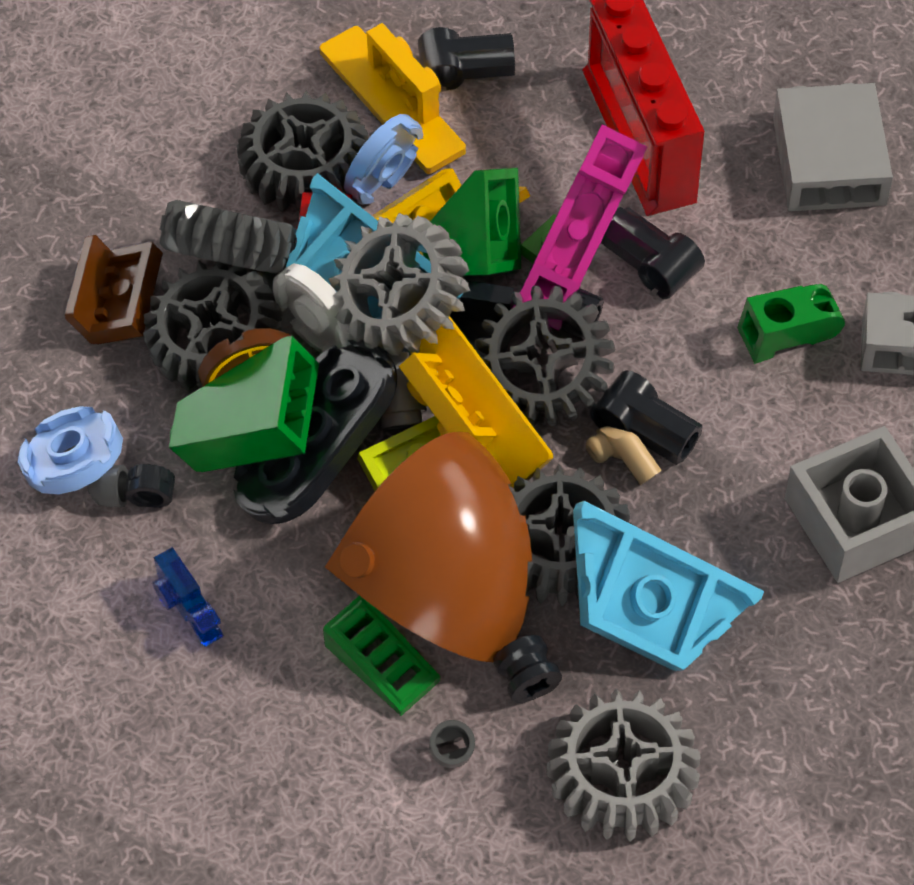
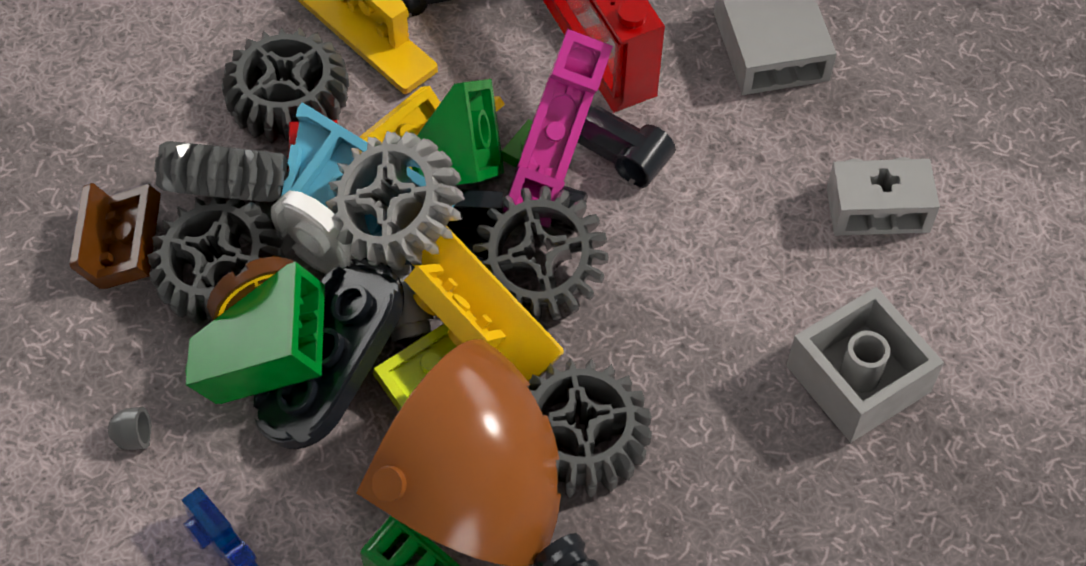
camera: 10 degrees left, 0 degrees up
light blue tile [18,406,123,495] -> none
black axle [125,464,175,508] -> none
light blue tile [344,114,423,204] -> none
medium azure wing [573,501,764,671] -> none
tan arm [586,426,662,485] -> none
black piece [590,370,703,465] -> none
green leg [737,284,845,364] -> none

